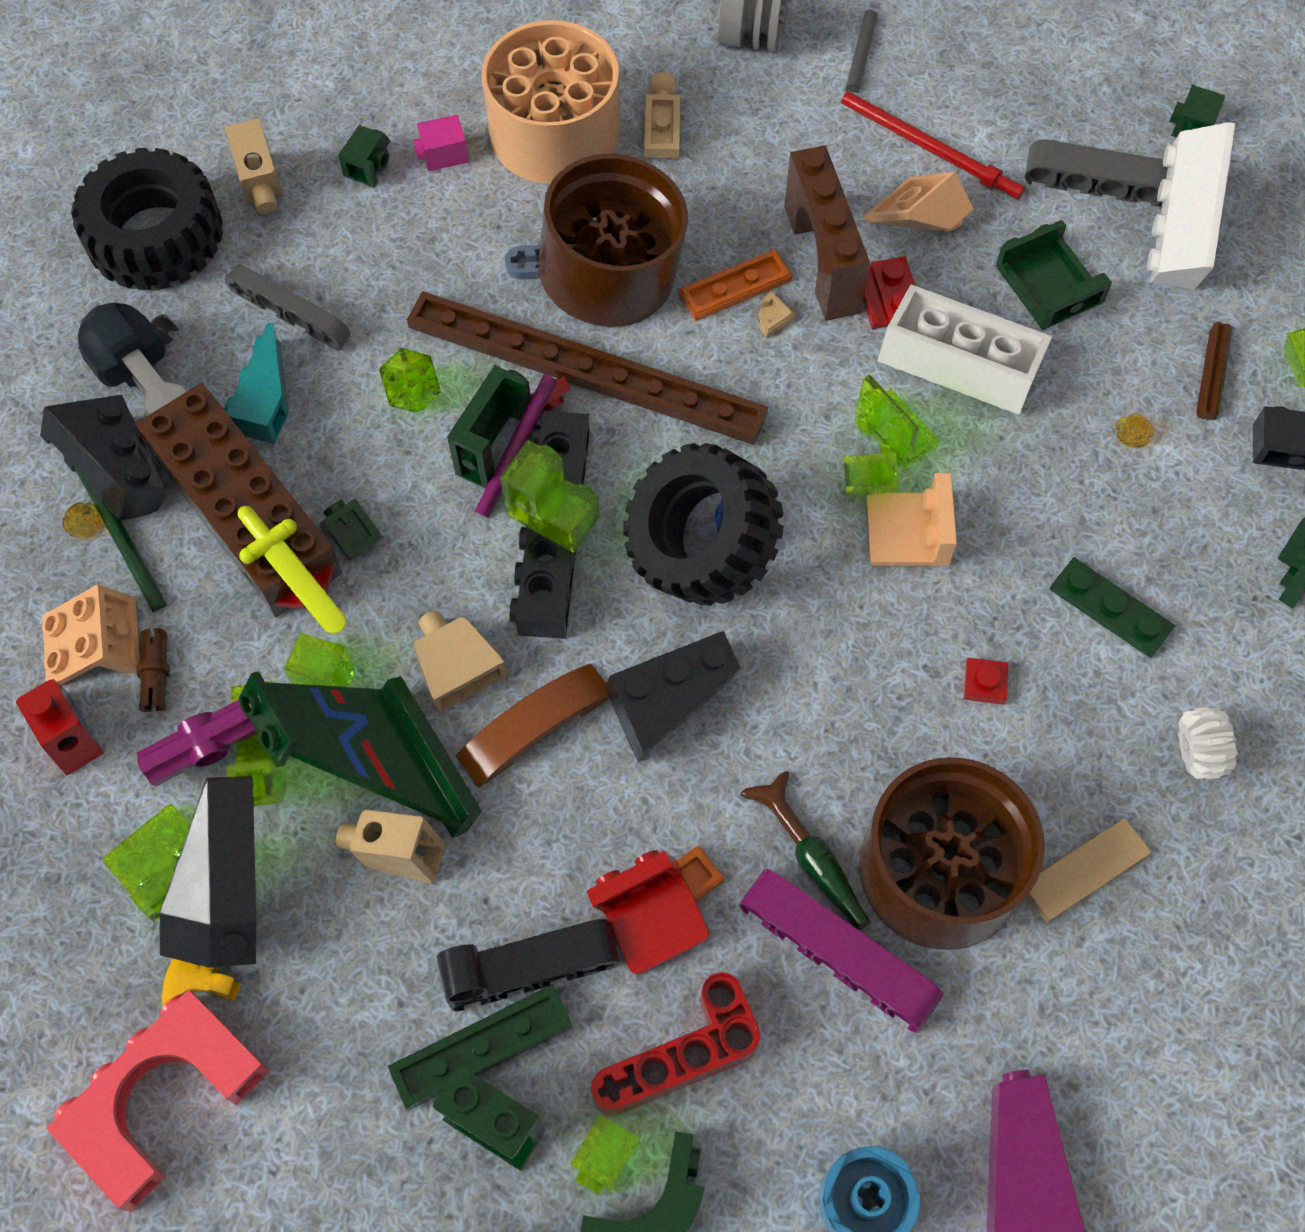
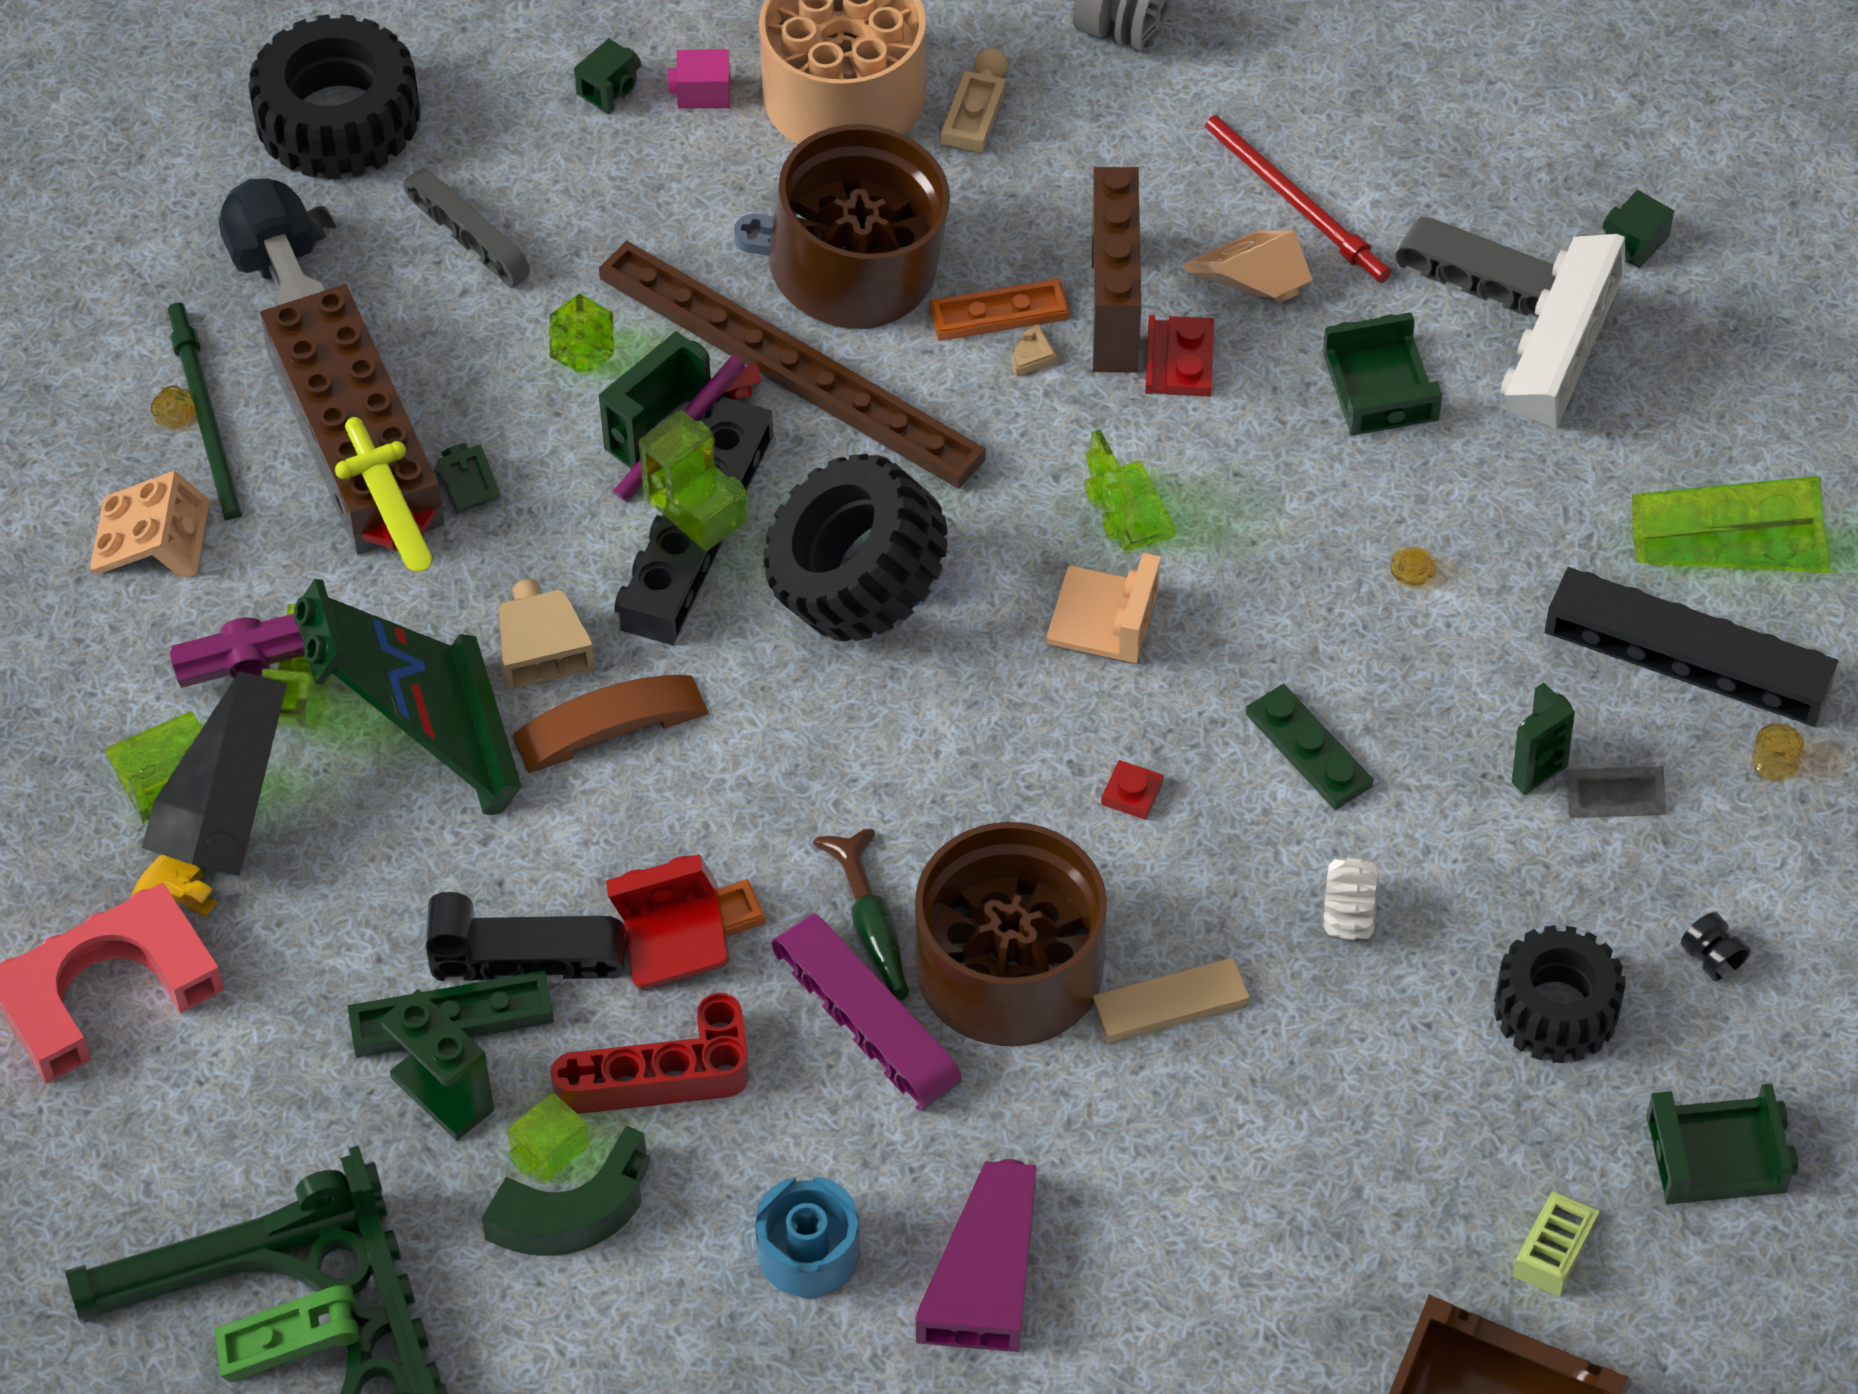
camera: 15 degrees right, 10 degrees down
red torso [16,679,104,776] -> none
black wedge [40,394,164,521] -> none
reddish brown pin [136,628,170,712] -> none
tan torso [224,118,283,214] -> none
teal slope [224,323,289,444] -> none
clear neon green brick [284,633,354,687] -> none
tan torso [336,810,446,884] -> none
black wedge [605,631,741,761] -> none
clear neon green brick [843,452,900,496] -> none
dark grey bar [845,10,878,93] -> none
white slope [878,284,1052,415] -> none
reddish brown axle [1196,322,1233,421] -> none

